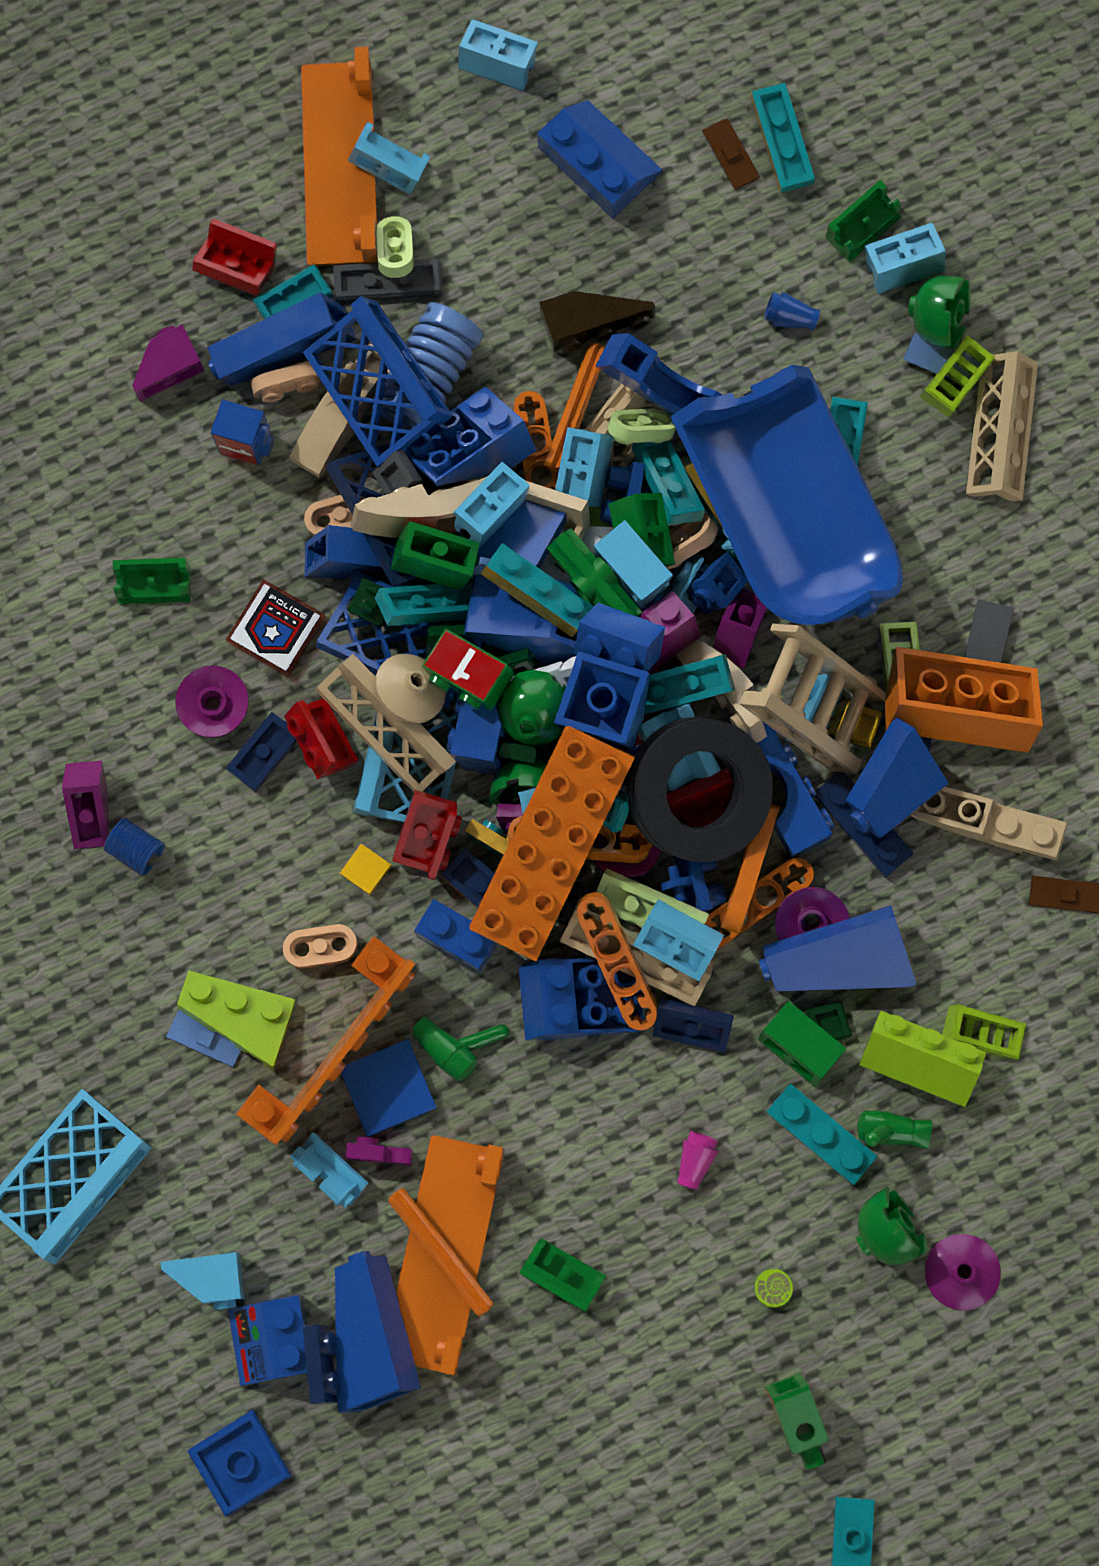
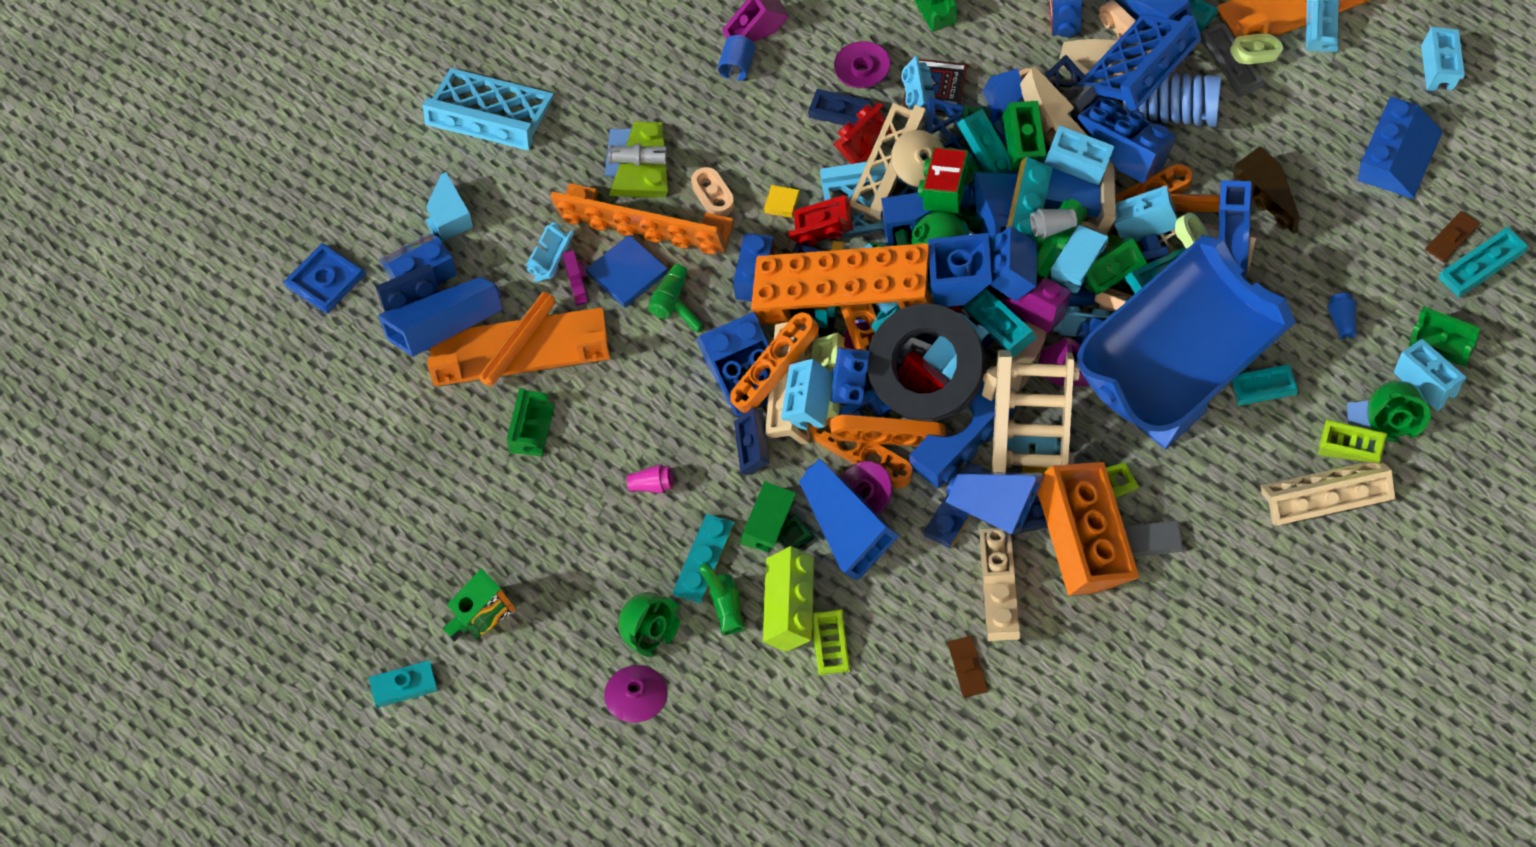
camera: 70 degrees right, 20 degrees down
tile [754,1269,793,1308] -> none
none -> light grey pin [608,143,667,166]
none -> blue hips [830,347,870,405]
none -> medium azure hinge [902,55,936,116]
none -> light grey cone [1030,209,1077,238]

